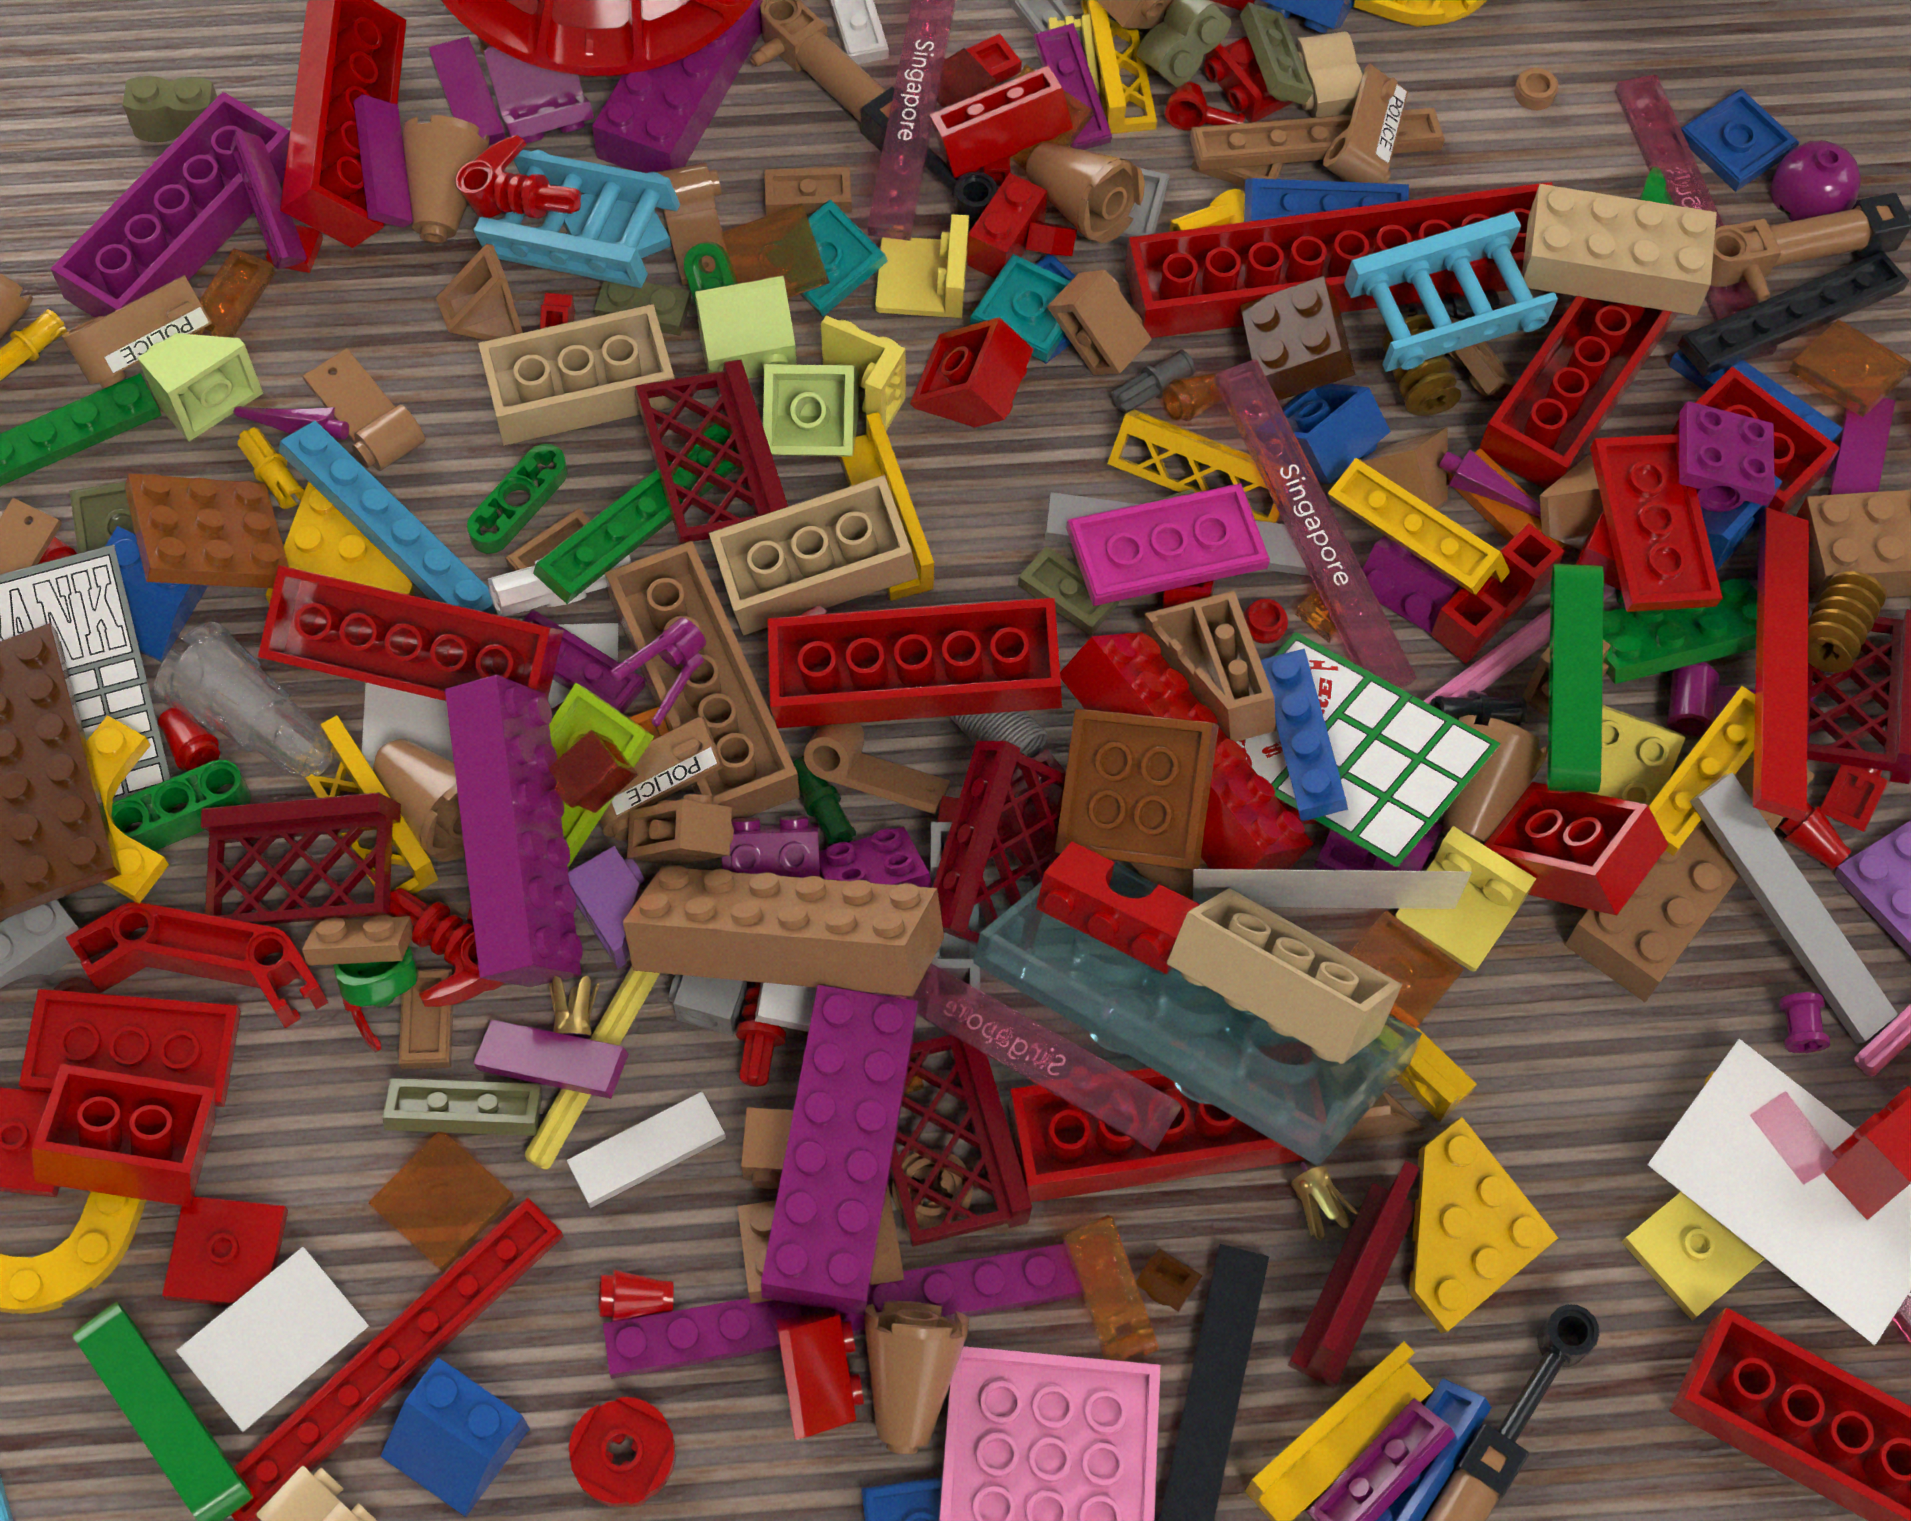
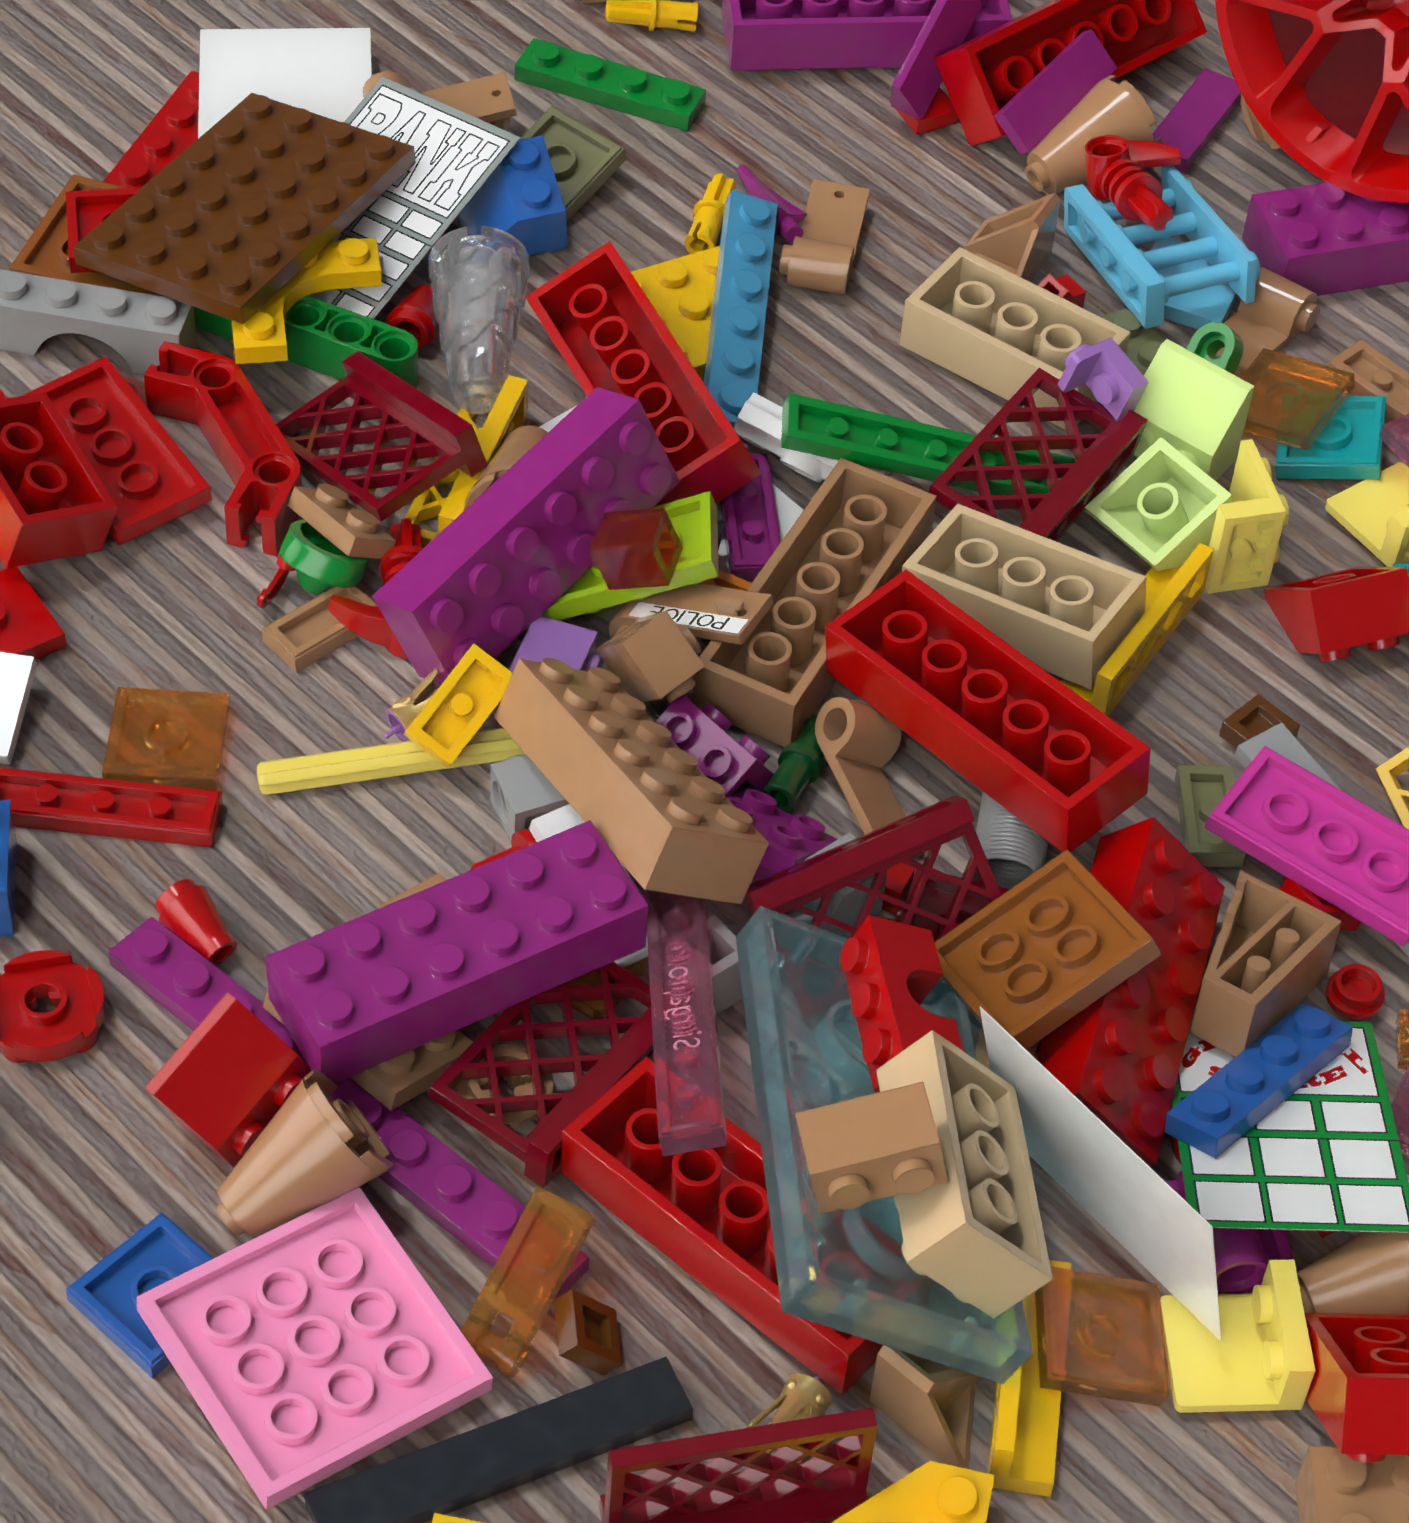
camera: 50 degrees right, 15 degrees down
medium nougat door [62,275,212,388] -> none
dark orange plate [125,473,289,589] -> none
yellowish green slope [137,333,263,442] -> none
clear orange plate [192,248,276,338] -> none
olive plate [382,1078,542,1136] -> none
green beam [467,444,568,554] -> none
tile [473,1020,629,1099] -> none
magenta bracket [484,46,594,143] -> none
white tile [567,1092,726,1208] -> none
magenta plant [610,617,706,727] -> none
none -> yellow plate [404,643,513,769]
none -> medium nougat brick [795,1081,949,1214]
none -> medium lavender bracket [1057,337,1149,421]
none -> reddish brown plate [1219,694,1300,749]

